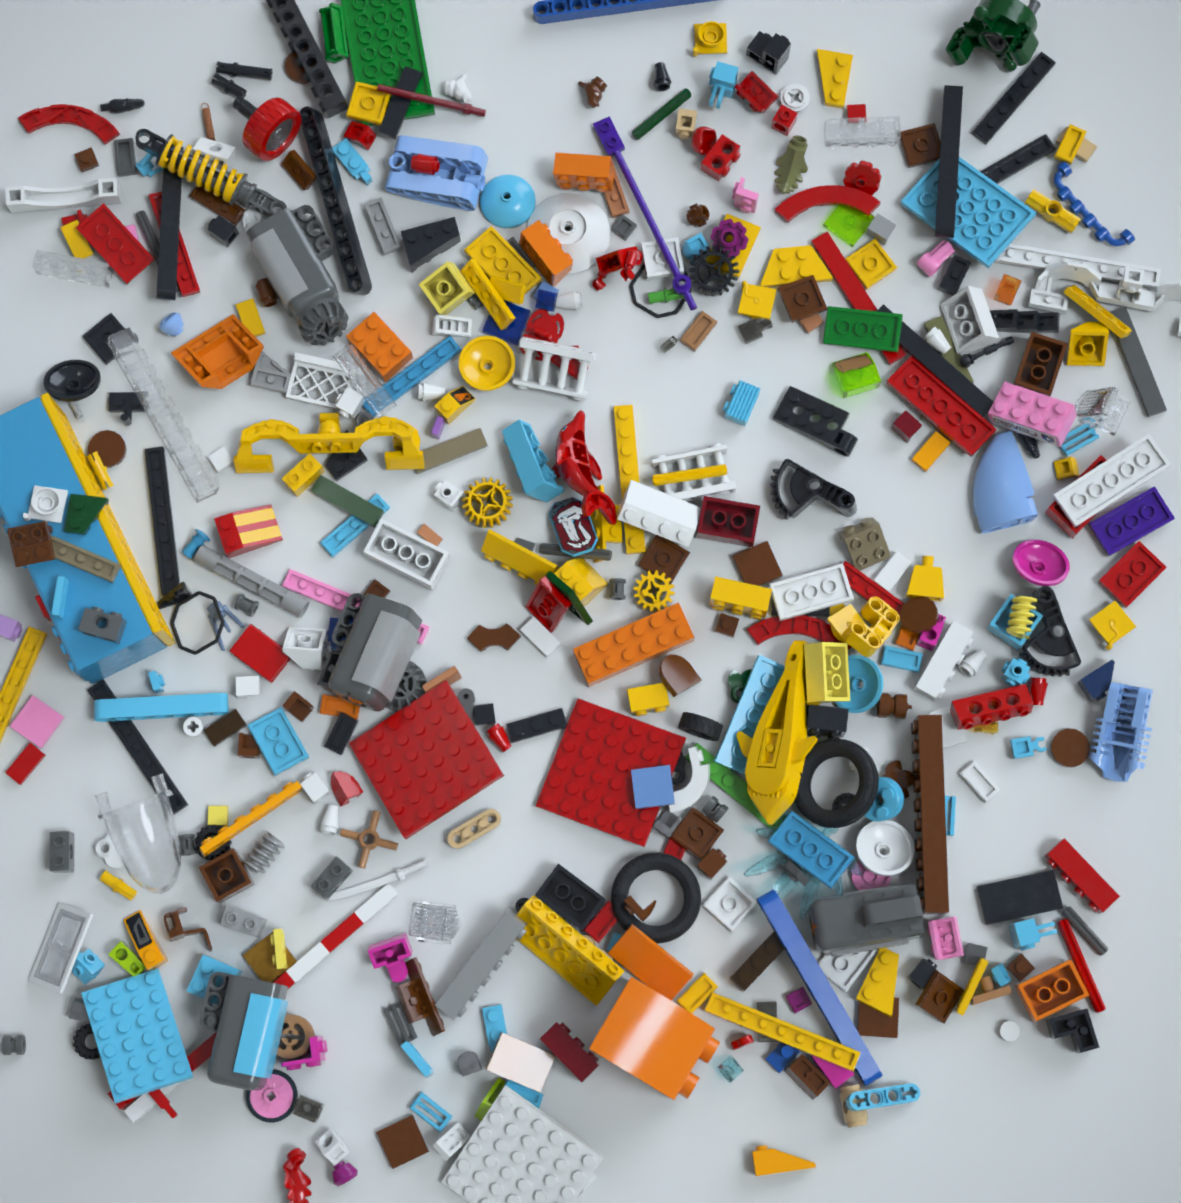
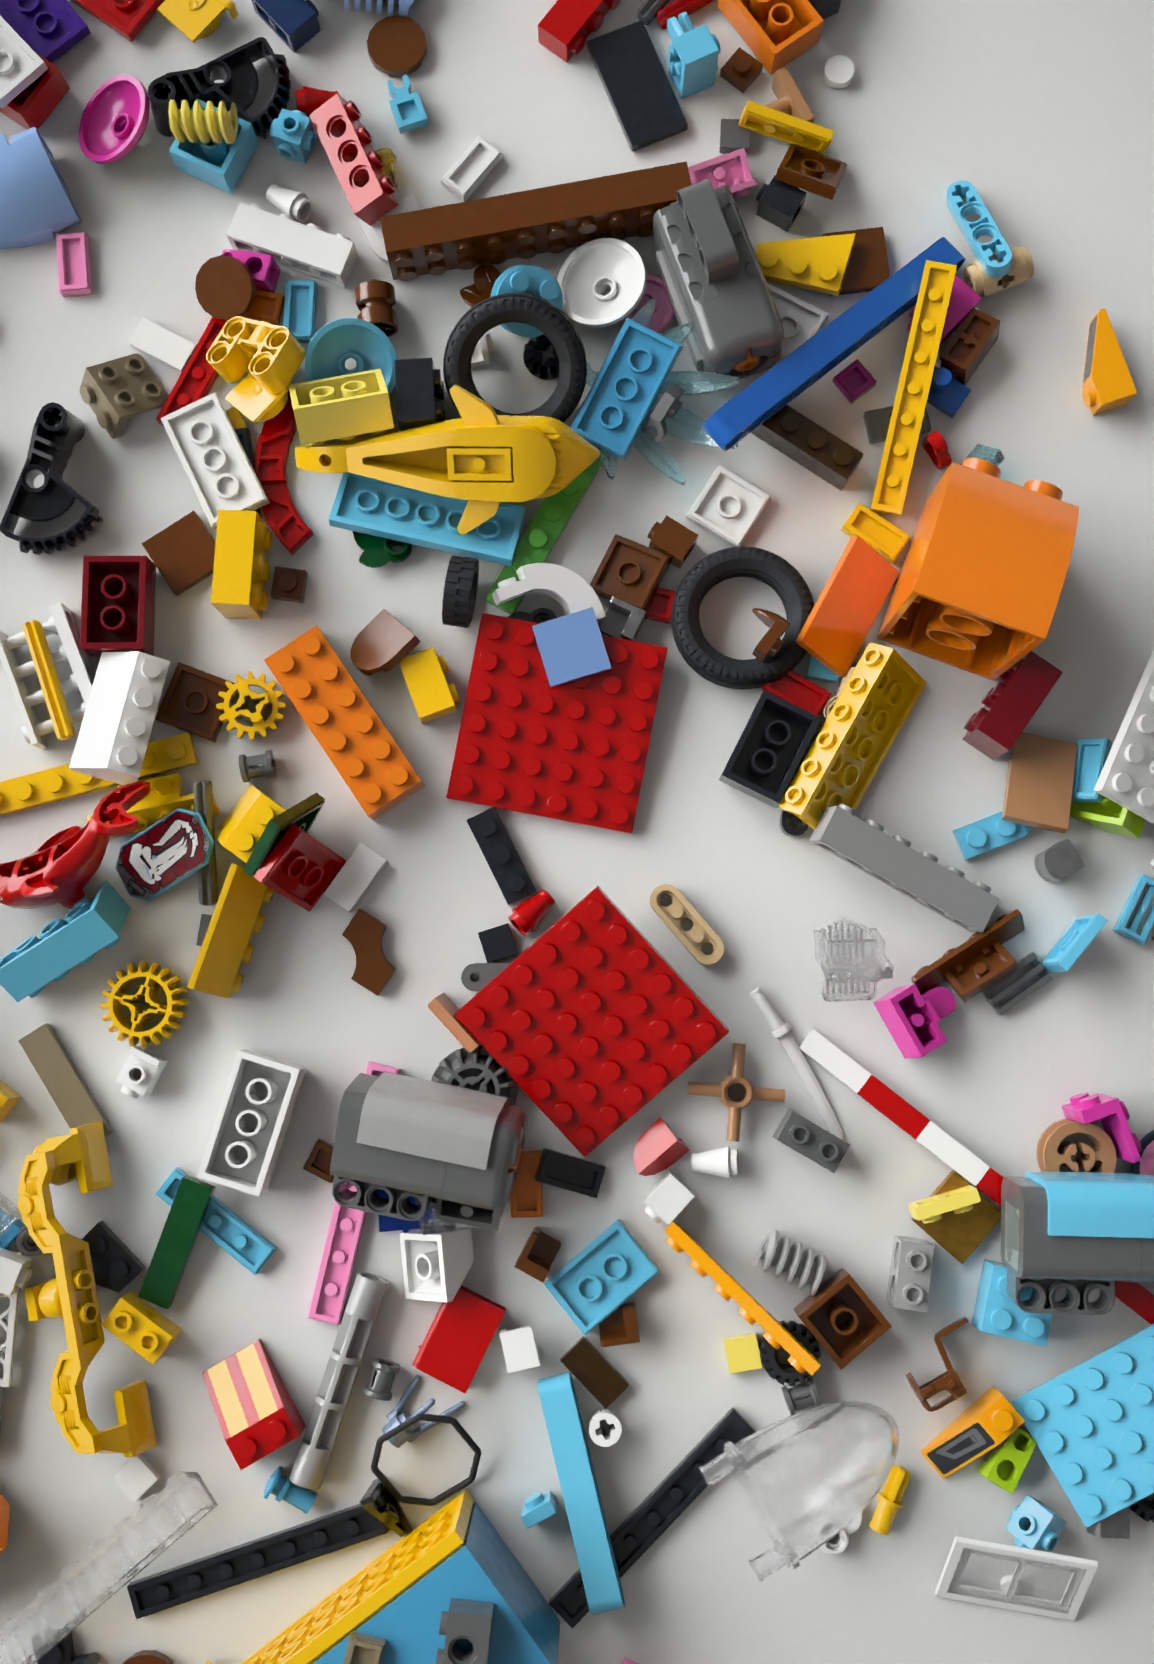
camera: 100 degrees left, 5 degrees up
dark grey brick [50,831,74,873] -> none
nougat piece [417,524,443,546] -> none
medium lavender tile [431,416,445,440] -> none
dark grey wheel [702,796,729,823] -> none
yellow torso [905,556,944,602] -> none
medium azure plate [991,963,1012,987] -> none
none -> bright pink tile [56,232,93,297]

